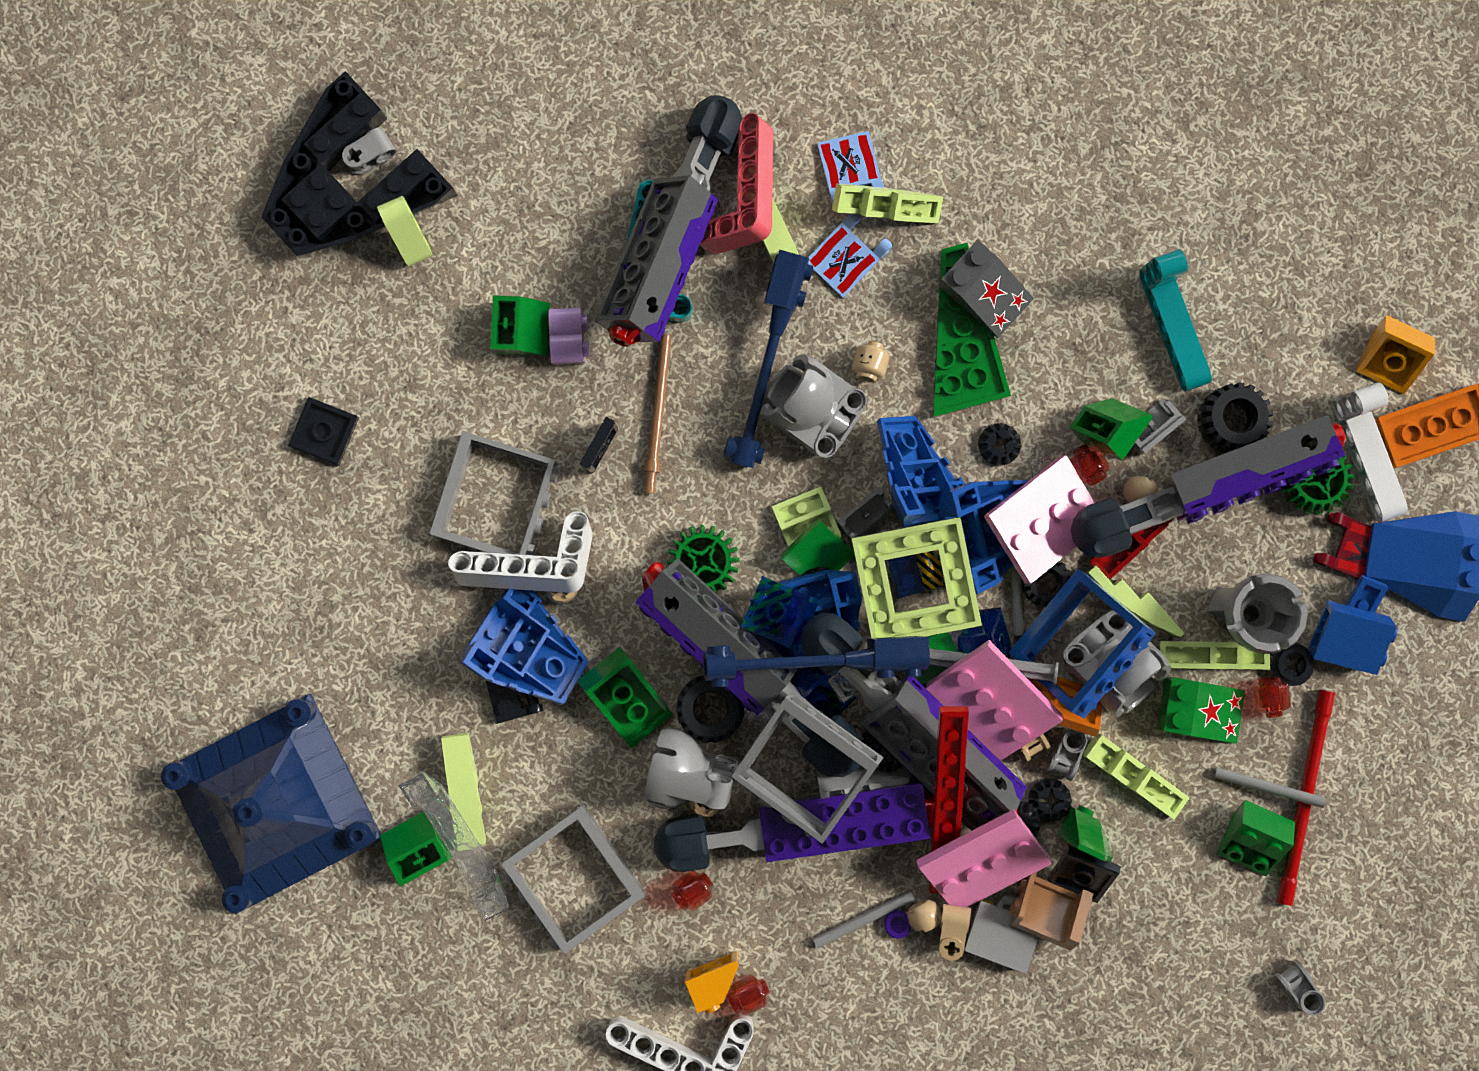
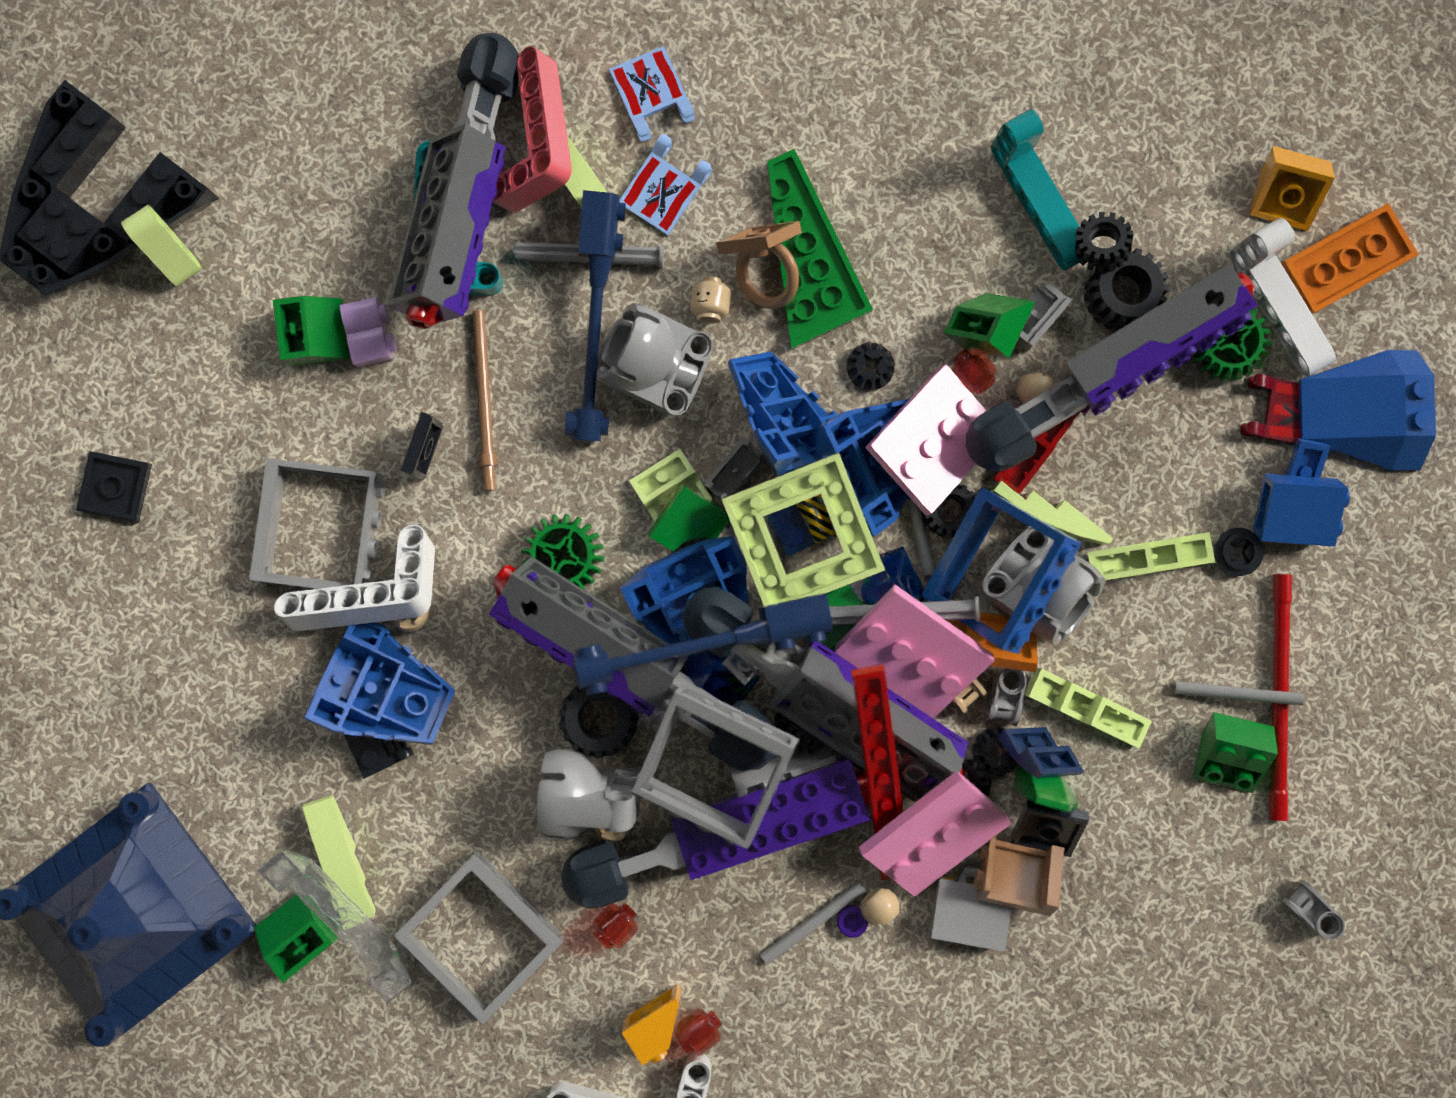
camera: 10 degrees left, 0 degrees up
light grey piece [342,127,397,175] -> none
green slope [577,647,674,748] -> none
clear blue slope [741,576,820,650] -> none
yellowish green slope [832,183,943,223] -> none
dark grey slope [938,239,1034,339] -> none
tan piece [939,904,971,961] -> none
green slope [1156,677,1245,744] -> none
light grey piece [1206,573,1308,654] -> none
clear red head [1253,677,1291,718] -> none
none -> light grey axle [513,242,664,269]
none -> medium nougat tile [716,221,802,309]
none -> dark blue slope [997,727,1084,778]
none -> black tyre [1075,212,1133,273]

